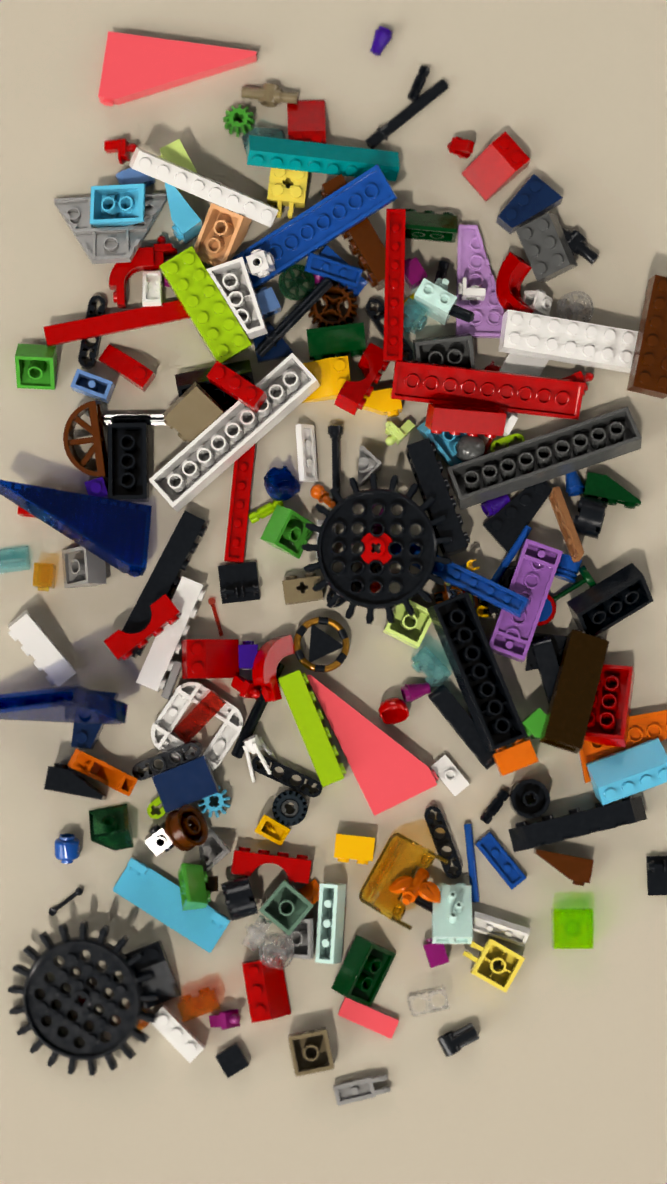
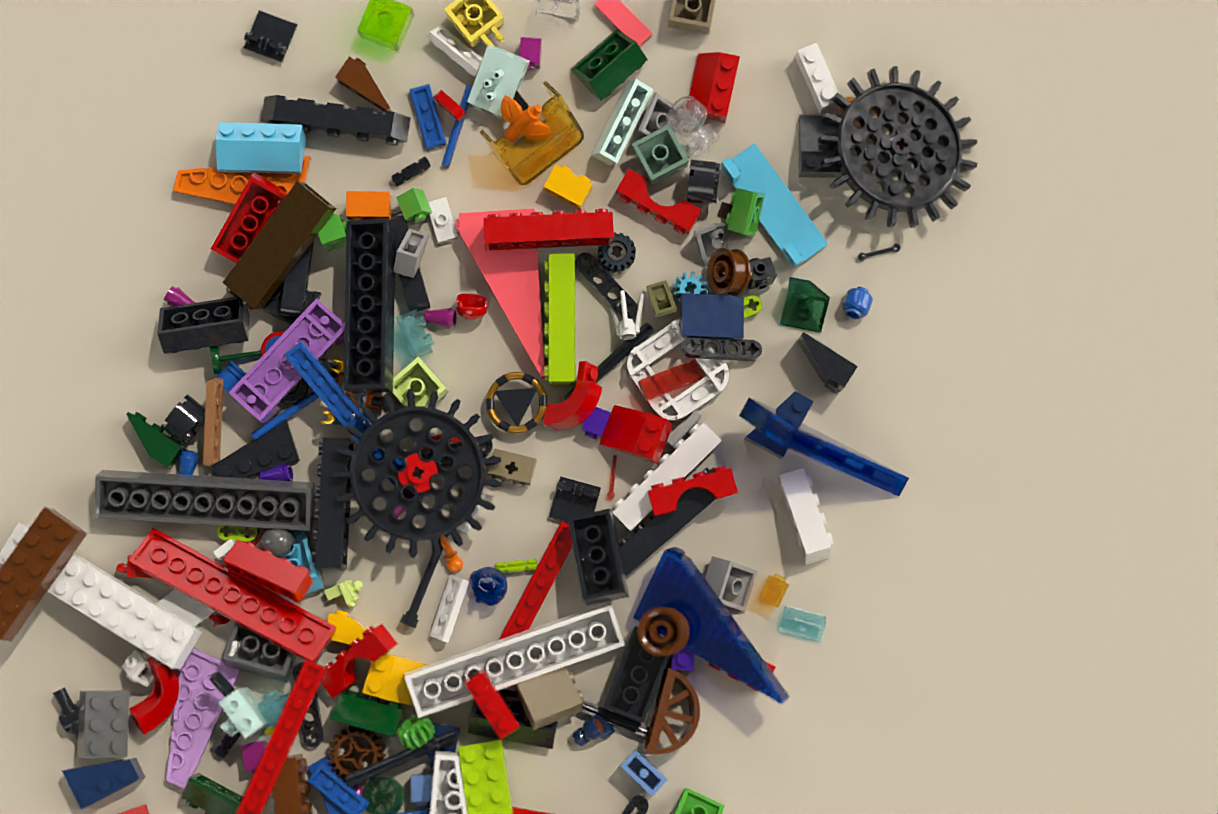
camera: 155 degrees left, 0 degrees up
orange arch [67,748,138,796] -> none
red slope [98,344,155,392] -> none
clear orange brick [177,987,221,1022] -> none
magenta piece [209,1009,240,1030] -> none
black piece [215,1043,249,1078] -> none
red piece [230,675,261,699] -> none
yellow slope [254,814,291,846] -> none
bright green slope [260,505,314,559] -> none
orange slope [299,879,320,904] -> none
light grey slope [358,446,382,487] -> none
black beam [424,806,462,879] -> none
white bracket [458,277,486,301] -> none
black brick [509,779,550,818] -> none
clear wheel [557,291,594,323] -> none
none -> magenta cone [163,286,196,306]
none -> light grey slope [393,229,429,278]
none -> bright green brick [396,188,432,223]
none -> bright green gear [397,715,435,750]
none -> red beam [433,90,466,121]
none -> red brick [483,209,614,251]
none -> black brick [568,508,629,606]
none -> dark blue piece [573,715,615,746]
none -> reddish brown wheel [638,607,689,656]
none -> olive slope [646,280,677,318]

